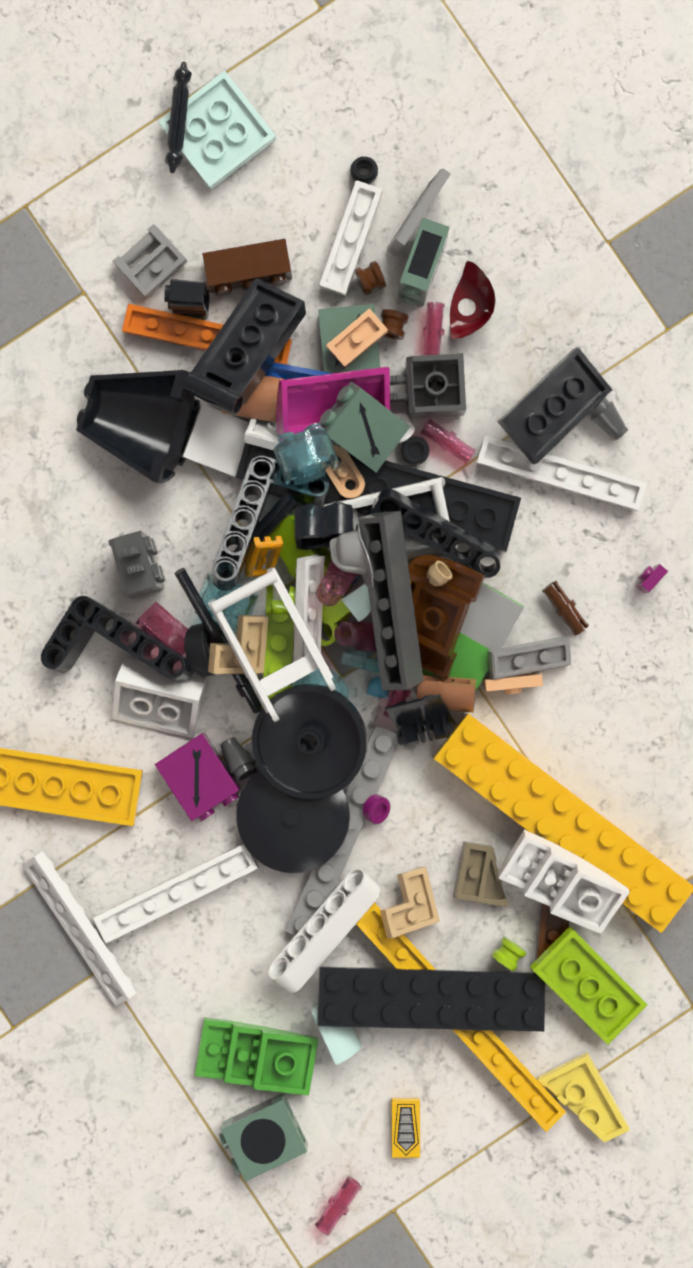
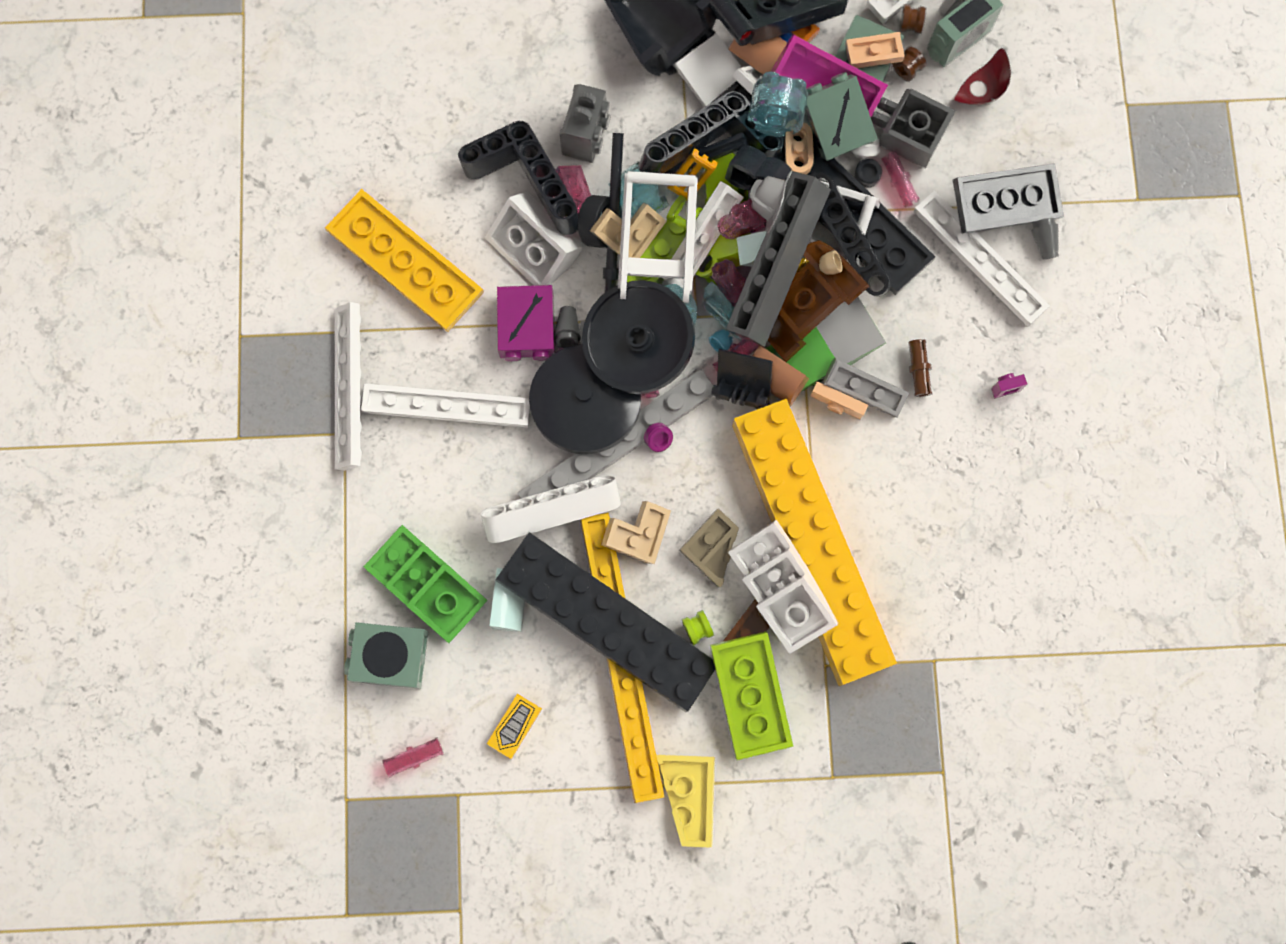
camera: 25 degrees right, 10 degrees down
clear pink pin [422,302,445,355] -> none

